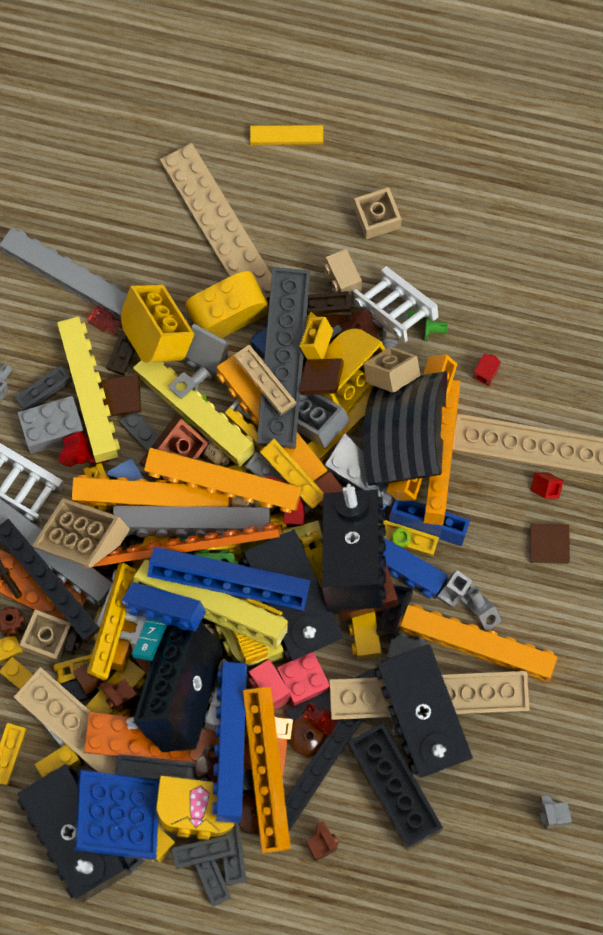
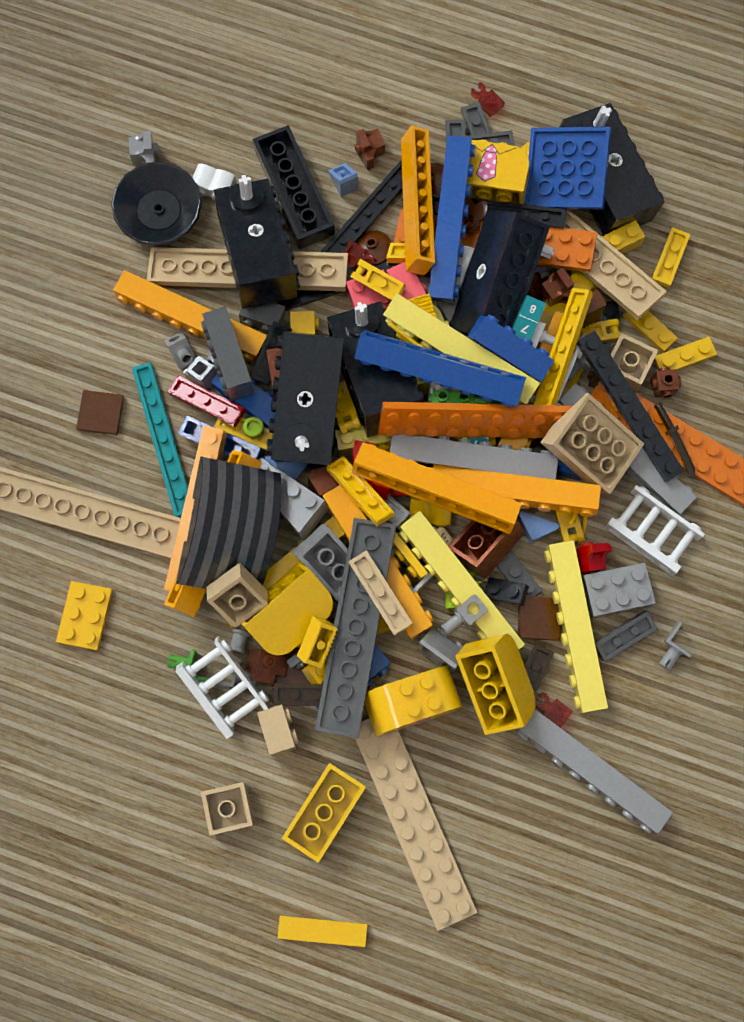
camera: 175 degrees left, 5 degrees up
reddish brown tile [299,358,344,395] -> none
red brick [473,353,501,386] -> none
red panel [531,472,563,499] -> none
none -> yellow plate [56,581,113,651]
none -> black dish [111,161,202,246]
none -> teal tile [132,362,188,518]
none -> tile [168,375,246,428]
none -> white brick [193,164,236,200]
none -> dark grey brick [201,306,255,401]
none -> yellow brick [281,763,366,863]
none -> medium blue slope [328,163,358,197]
none -> yellow plate [350,259,407,300]
none -> clear red plate [471,82,505,117]
none -> black plate [485,577,529,606]

